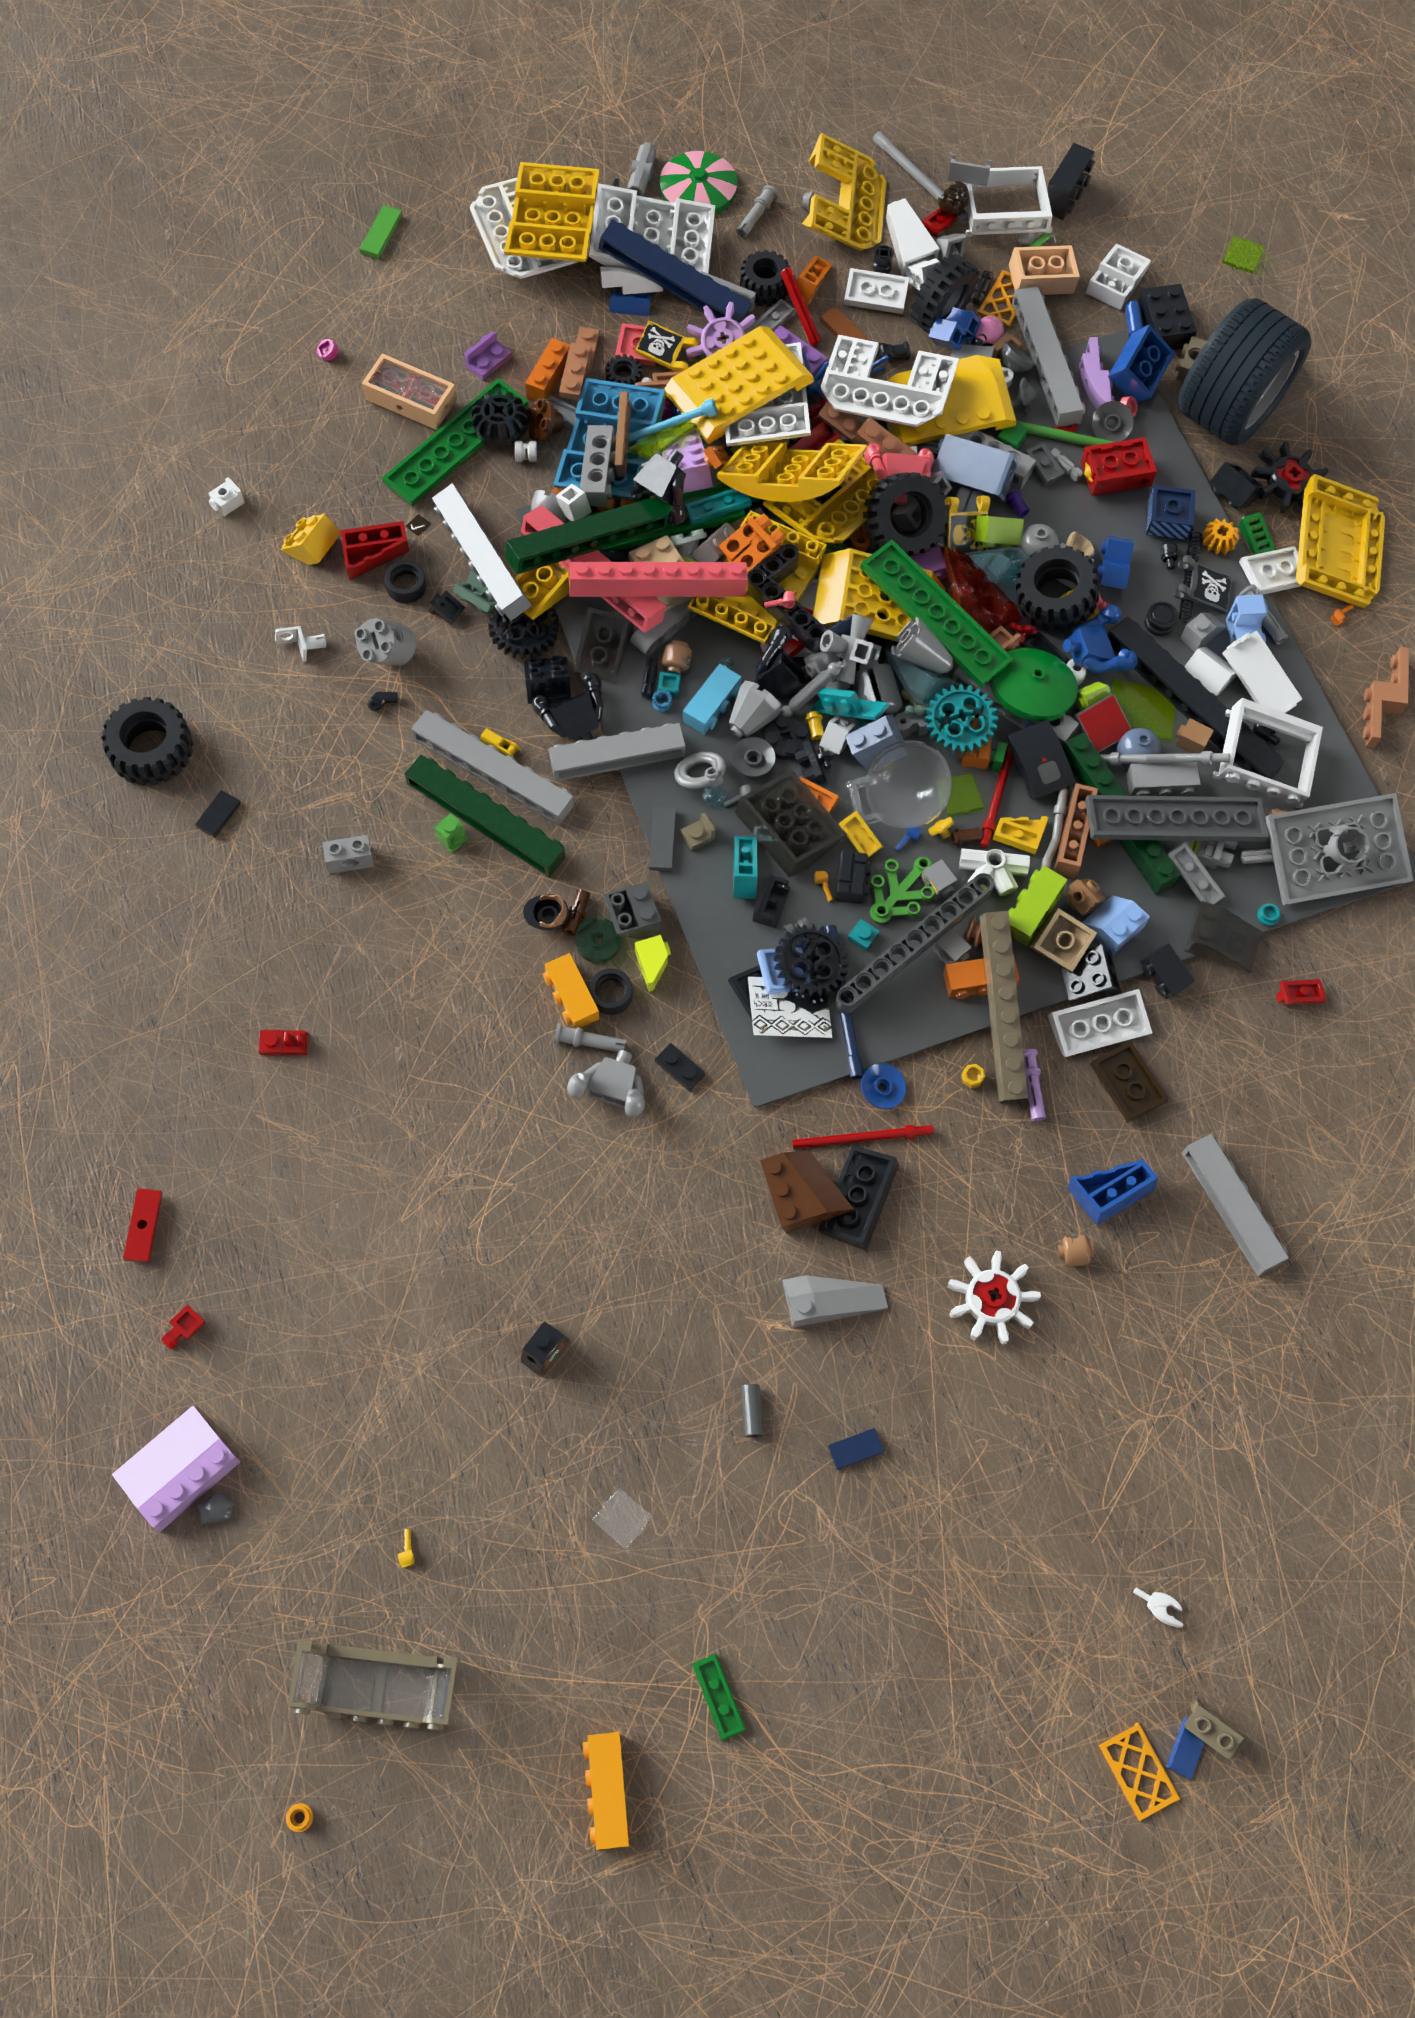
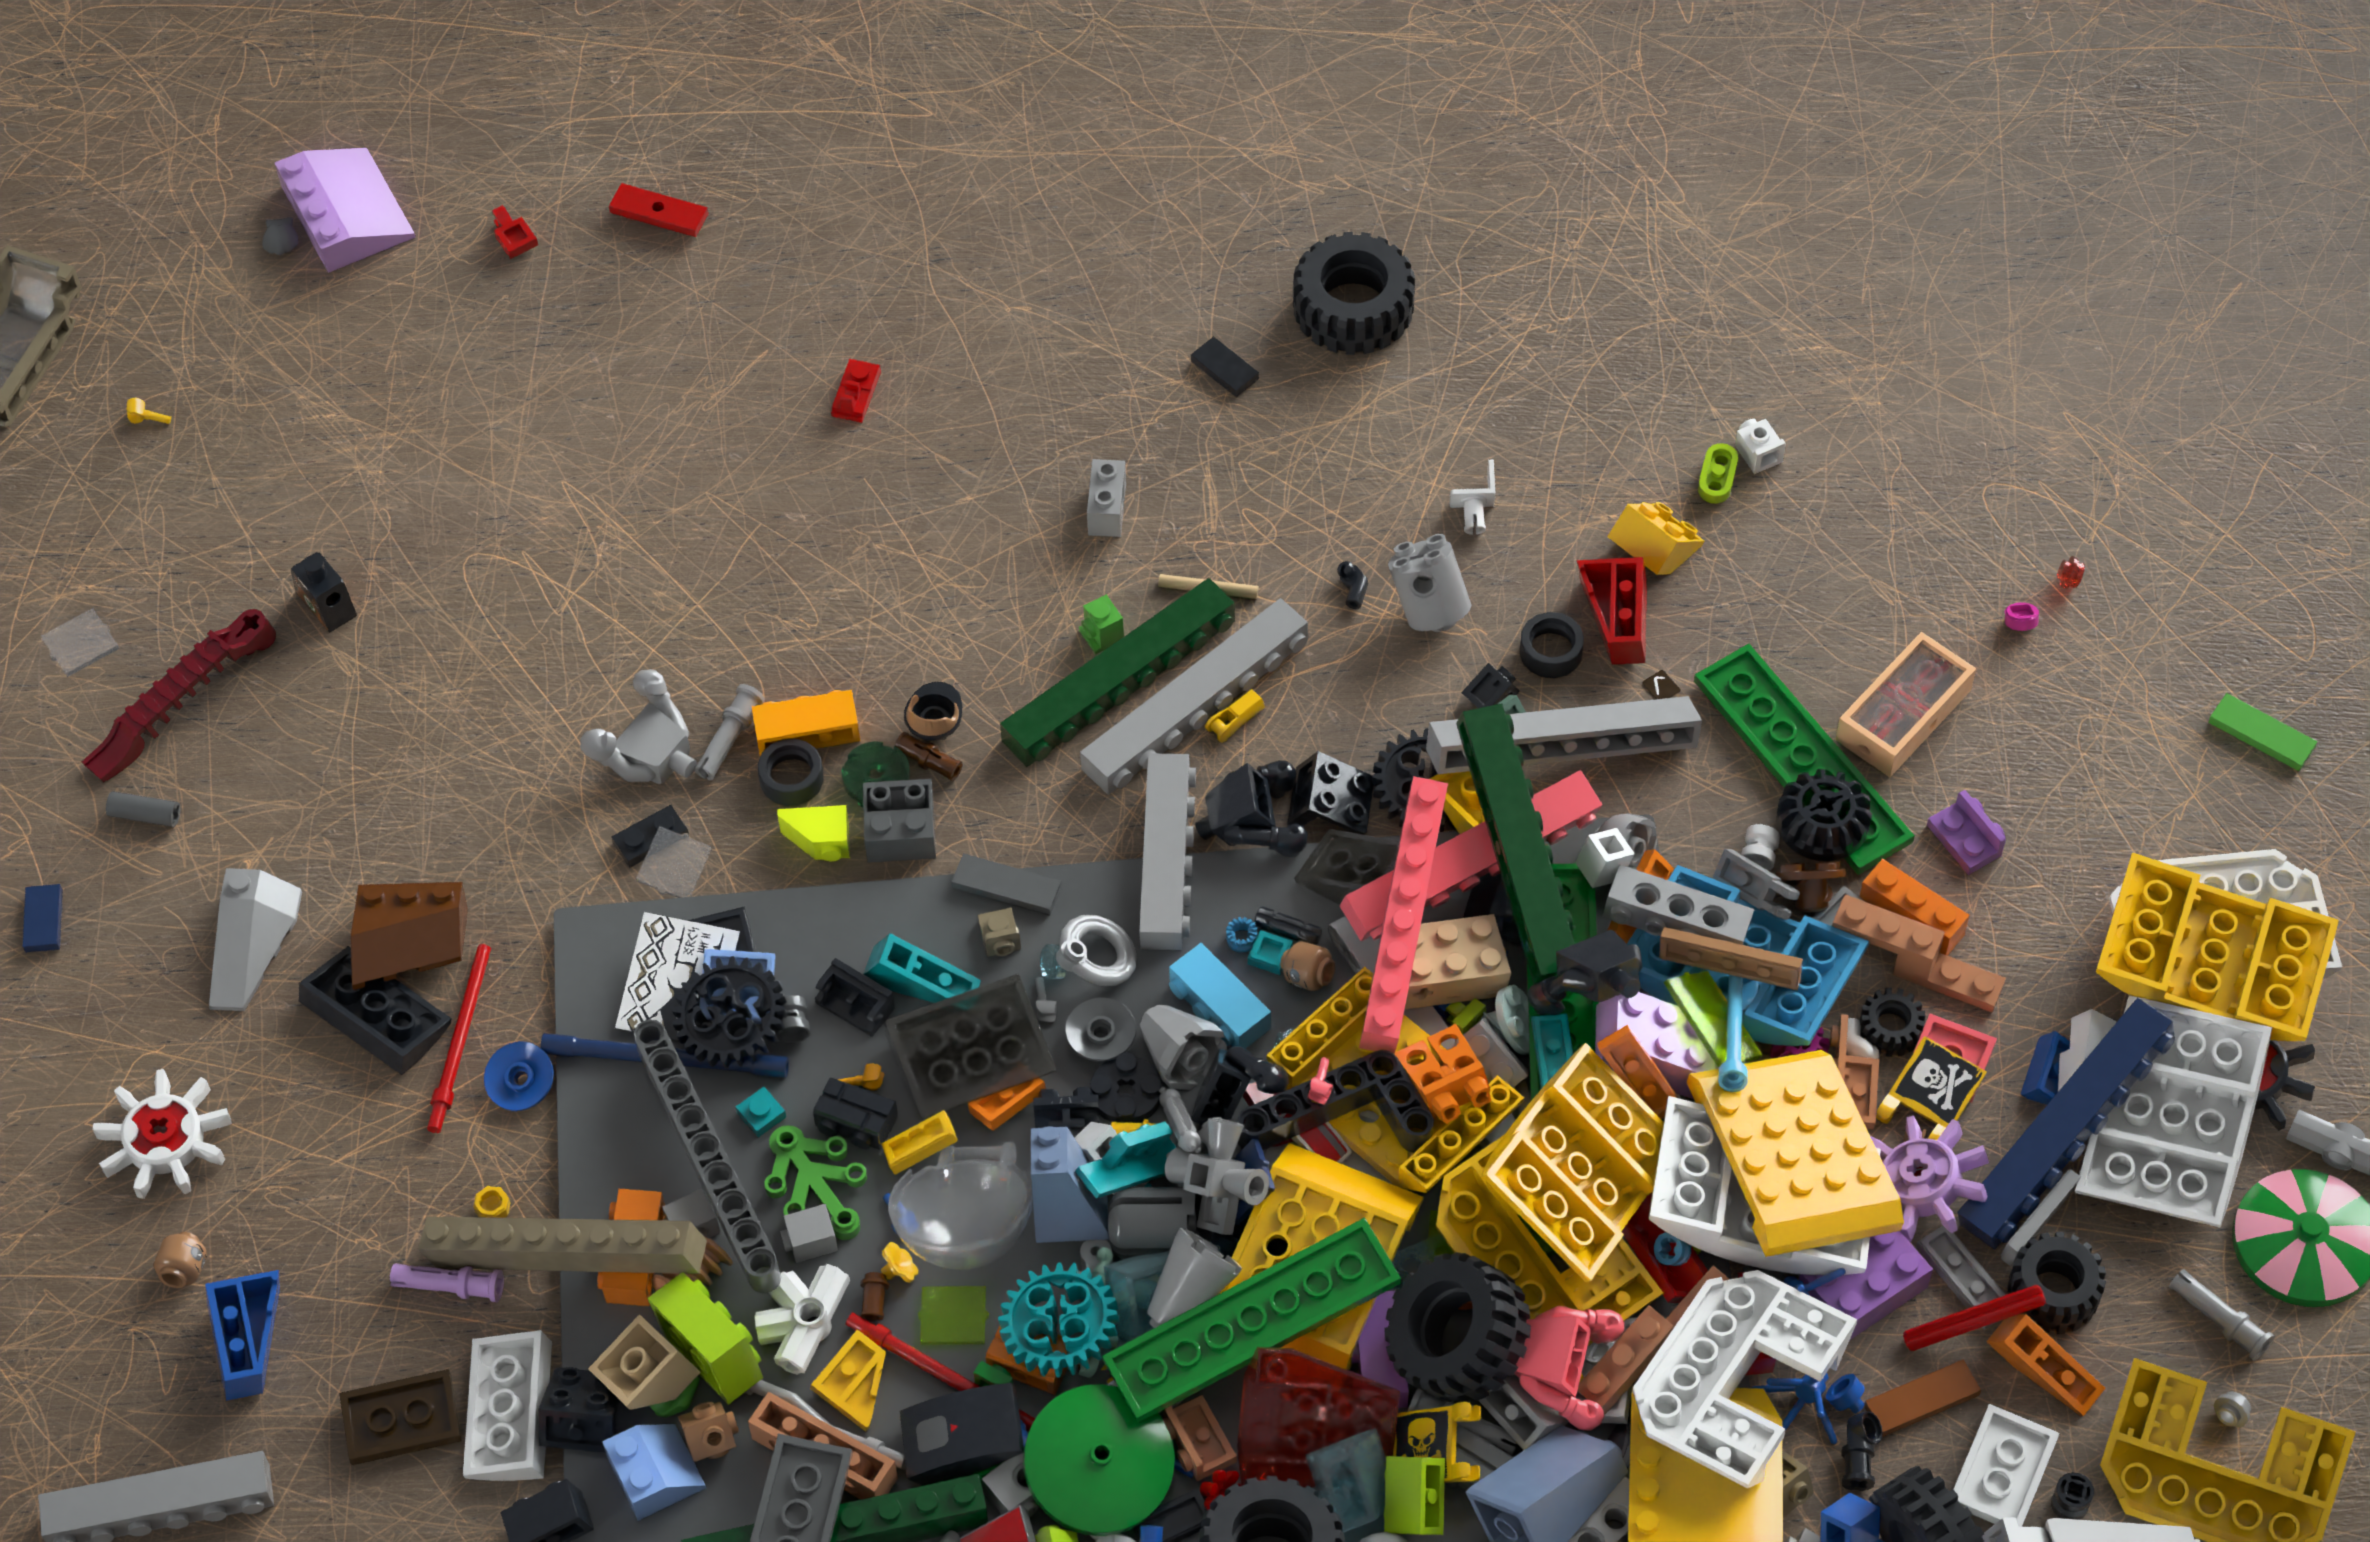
camera: 110 degrees right, 10 degrees down
none -> dark red piece [81,609,276,783]
none -> clear piece [636,826,712,898]
none -> tan bar [1158,574,1259,599]
none -> dark azure bush [1654,1232,1691,1266]
none -> lime plate [1698,443,1738,504]
none -> light grey hinge [1712,849,1800,920]
none -> clear red plate [2057,556,2085,589]

